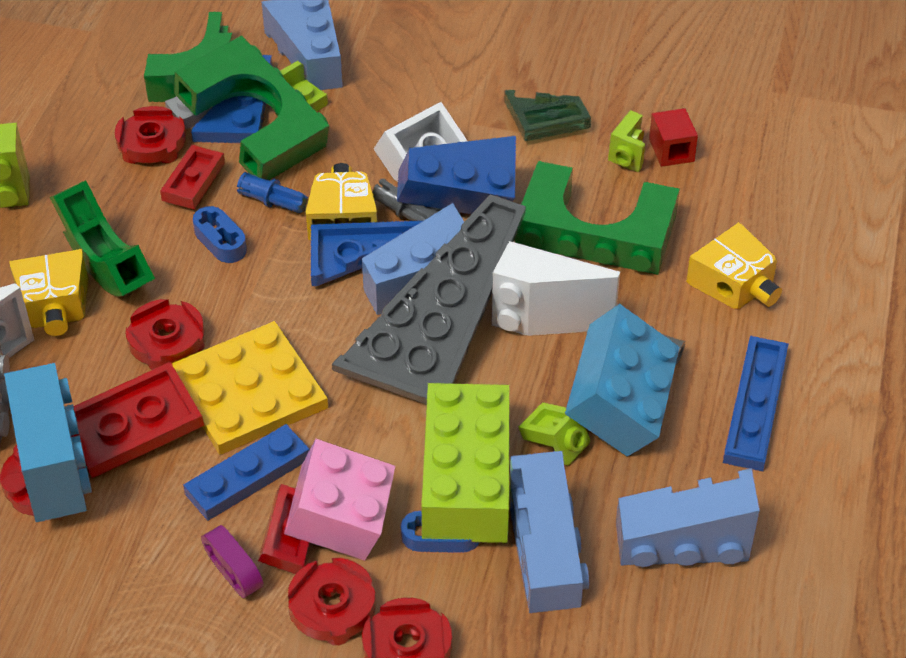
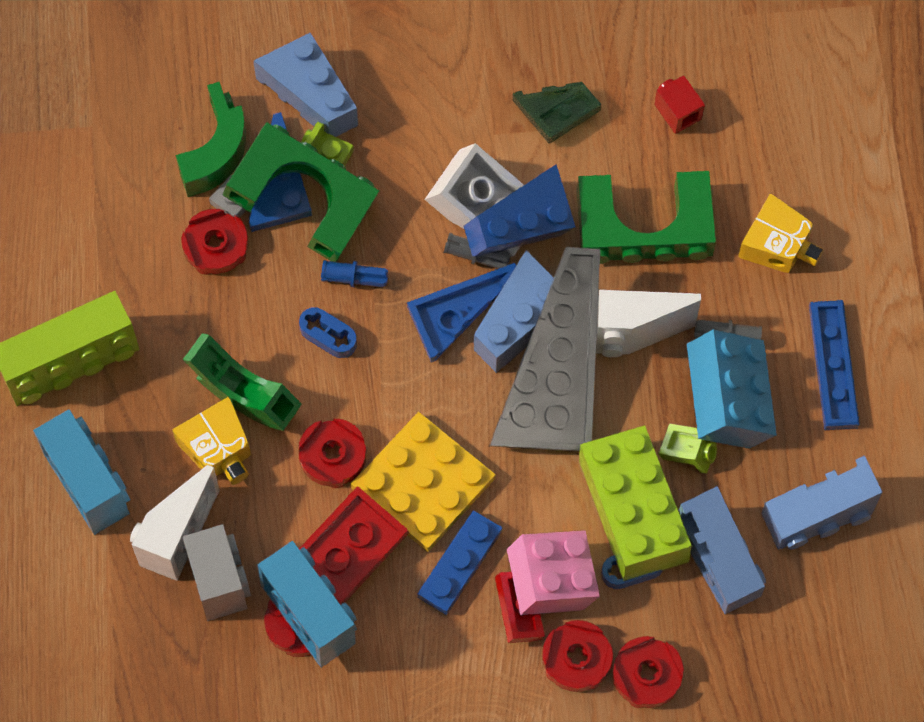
camera: 20 degrees left, 20 degrees up
red plate [160,145,225,209] -> none
magenta beam [201,525,264,598] -> none
yellow torso [306,163,377,240] -> none
lime bracket [608,110,645,172] -> none

